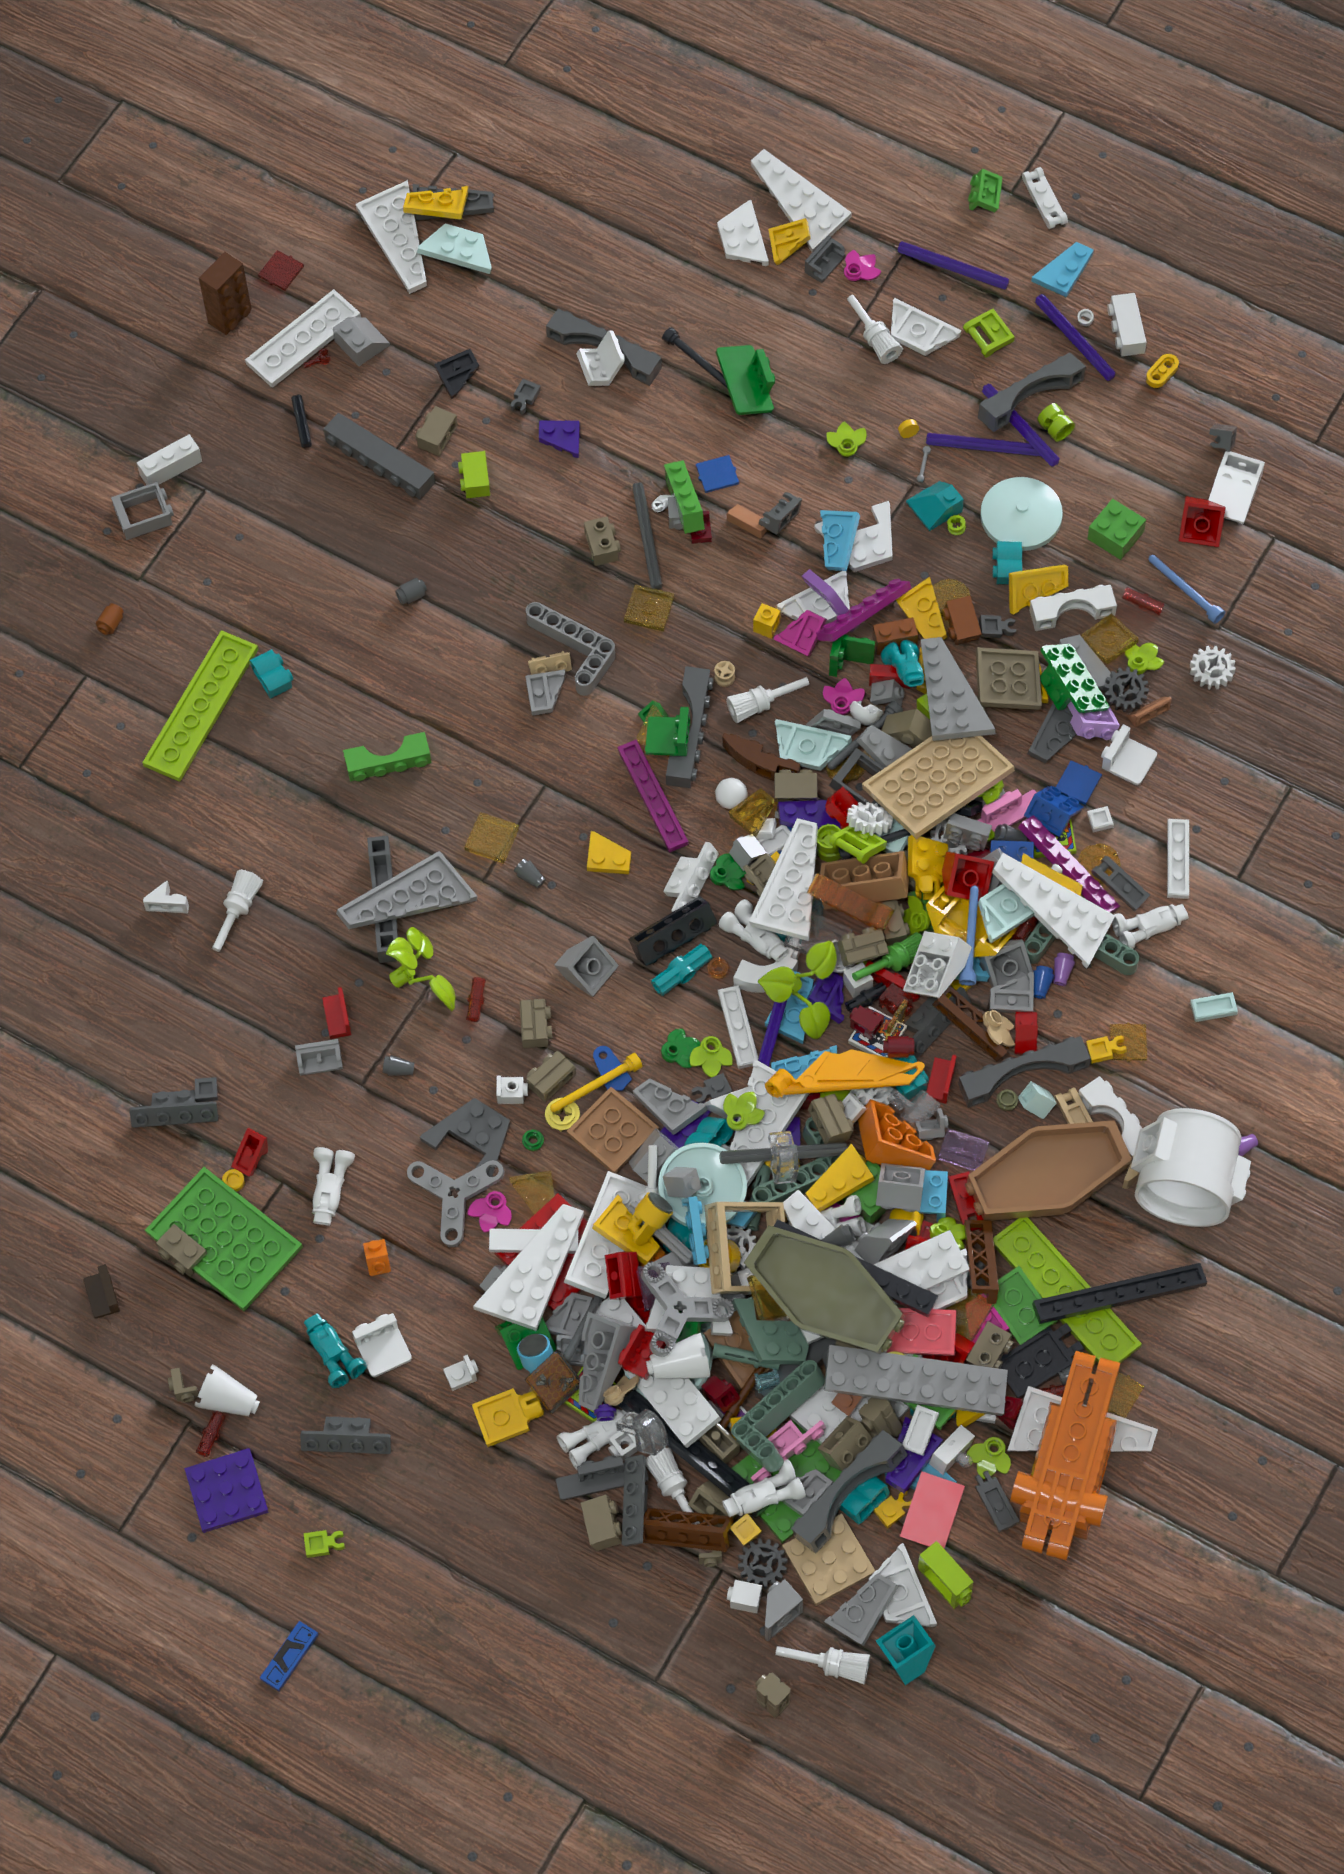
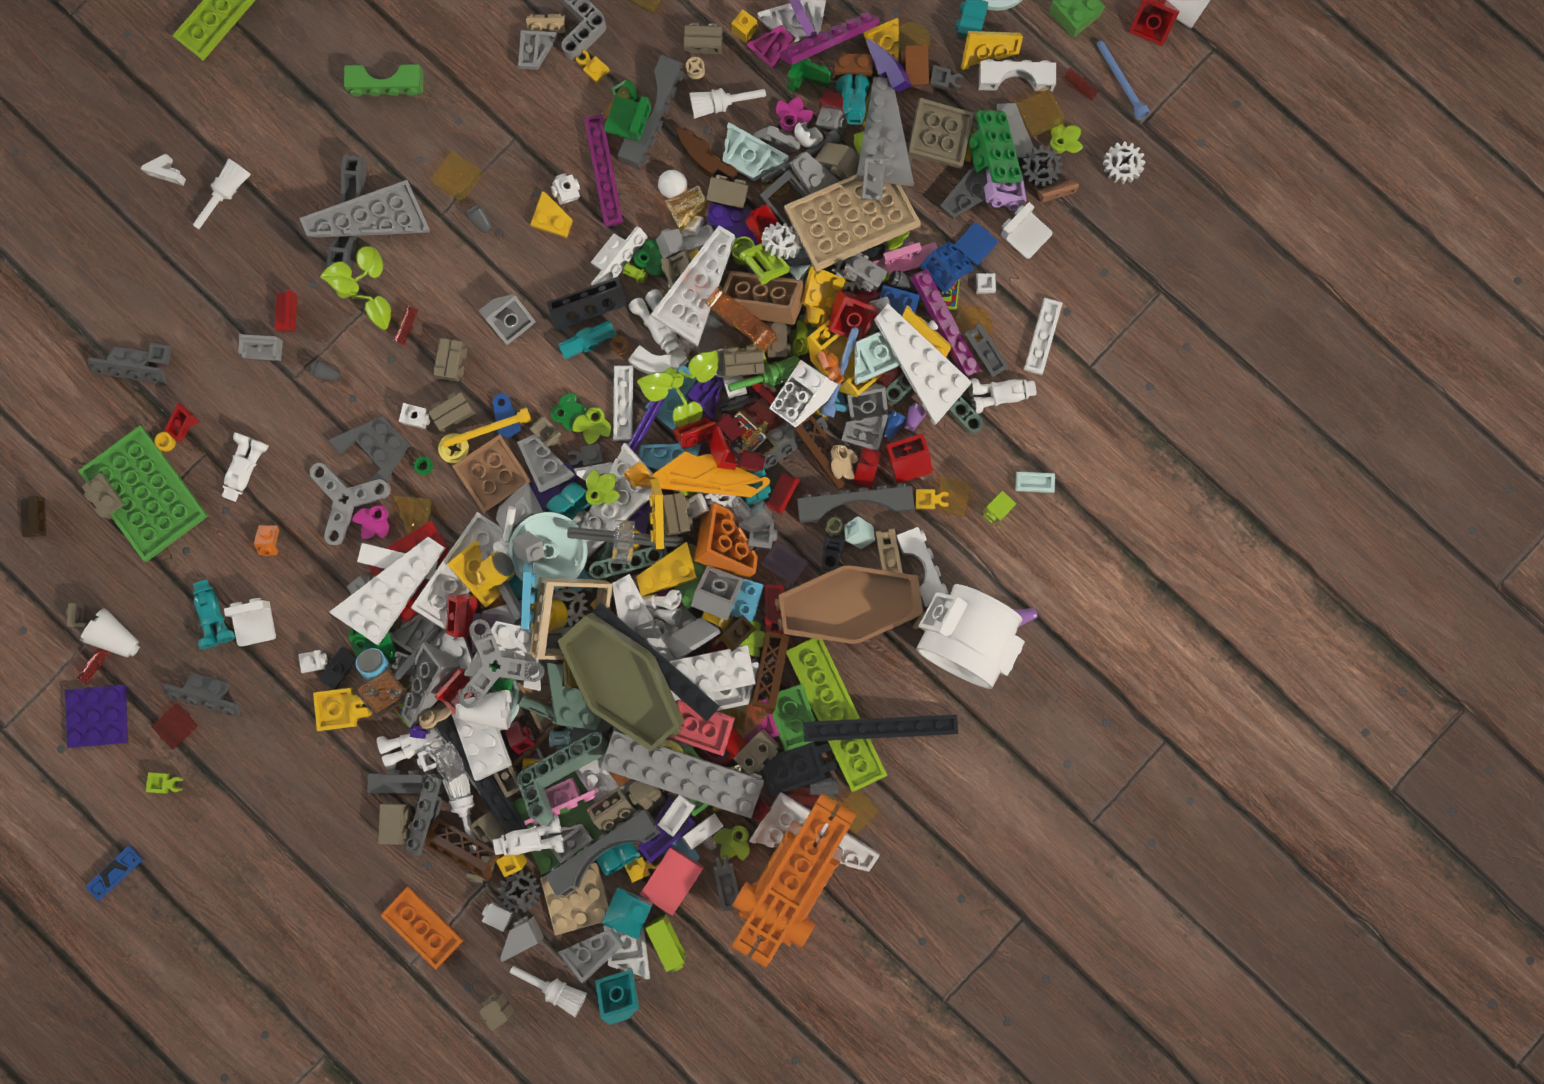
camera: 15 degrees right, 20 degrees up
none -> clear red piece [151,703,198,750]
none -> black plate [318,647,357,690]
none -> orange tile [380,886,464,970]
none -> dark tan bracket [529,415,561,447]
none -> white brick [551,173,580,205]
none -> yellow plate [575,50,610,84]
none -> teal slope [602,887,654,940]
none -> lime pin [623,263,648,283]
none -> yellow wing [649,479,664,549]
none -> red bracket [673,417,717,449]
none -> dark tan brick [684,23,723,54]
none -> red panel [708,426,738,470]
none -> dark brown panel [711,615,756,652]
none -> orange plate [817,350,844,384]
none -> black piece [821,534,845,572]
none -> light grey hinge [862,158,886,201]
none -> slope [866,39,912,92]
none -> red slope [885,433,933,484]
none -> lime brick [981,491,1016,525]

